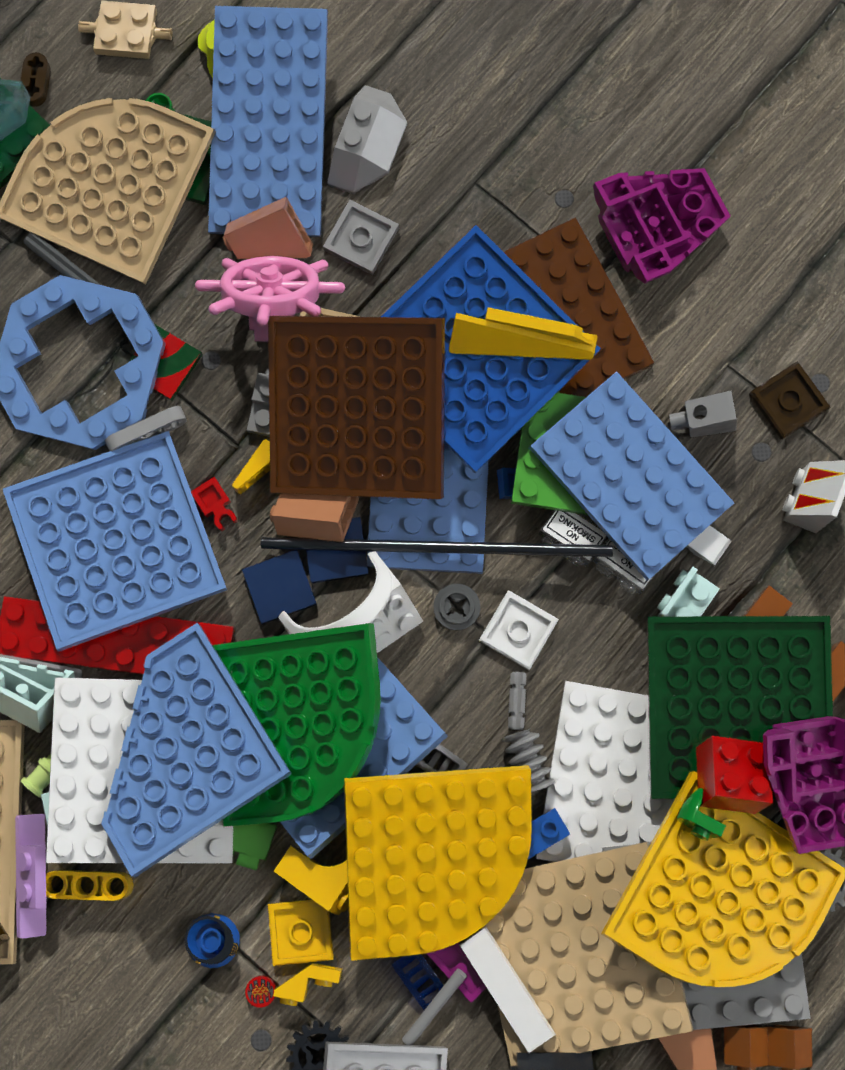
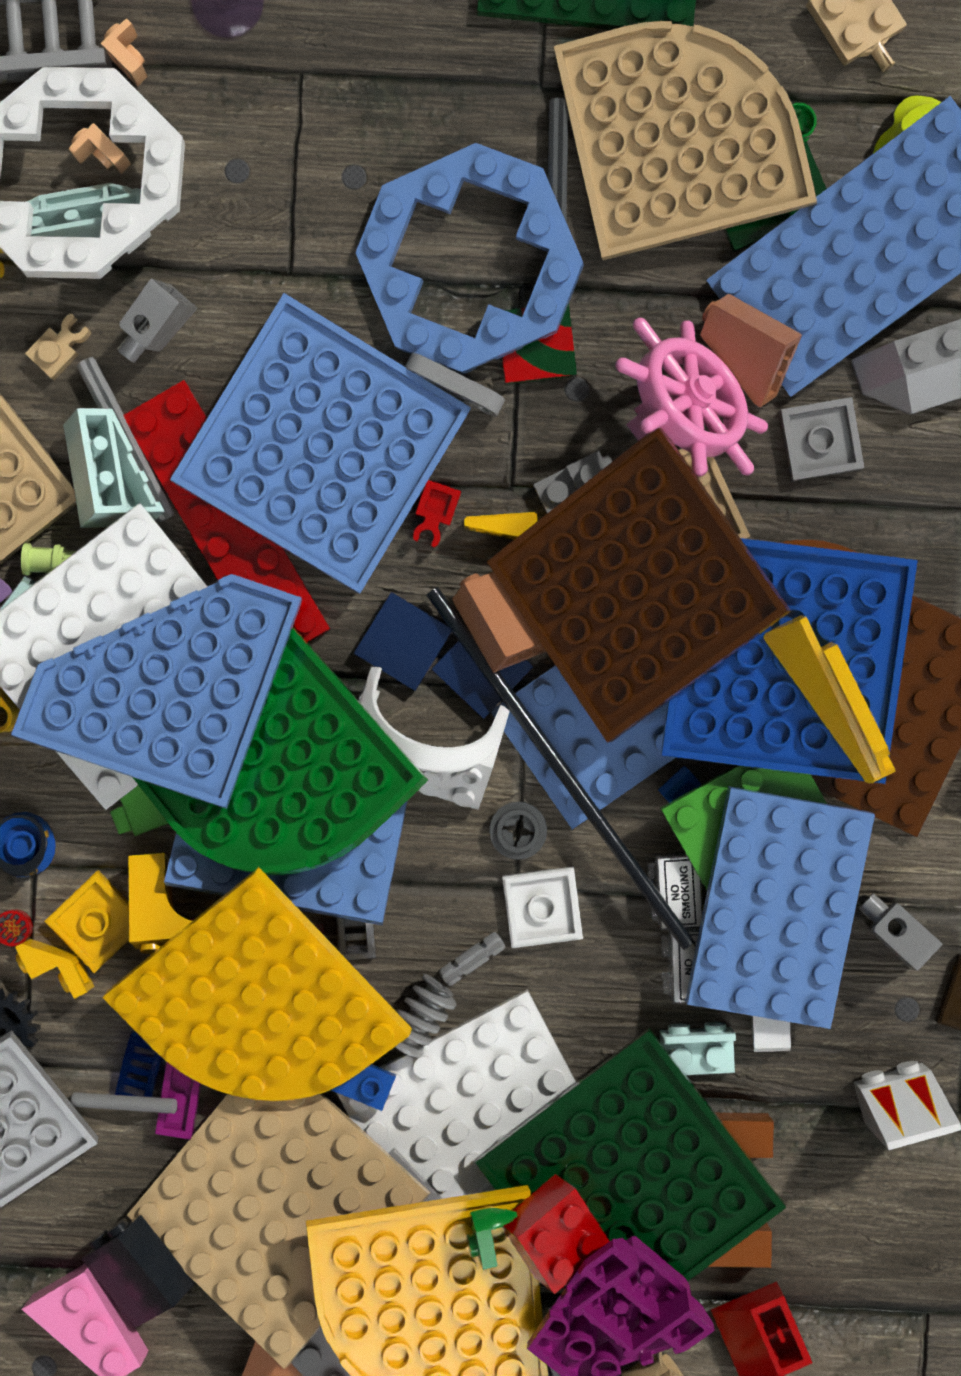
camera: 45 degrees right, 10 degrees up
white tile [460,927,556,1053] -> none

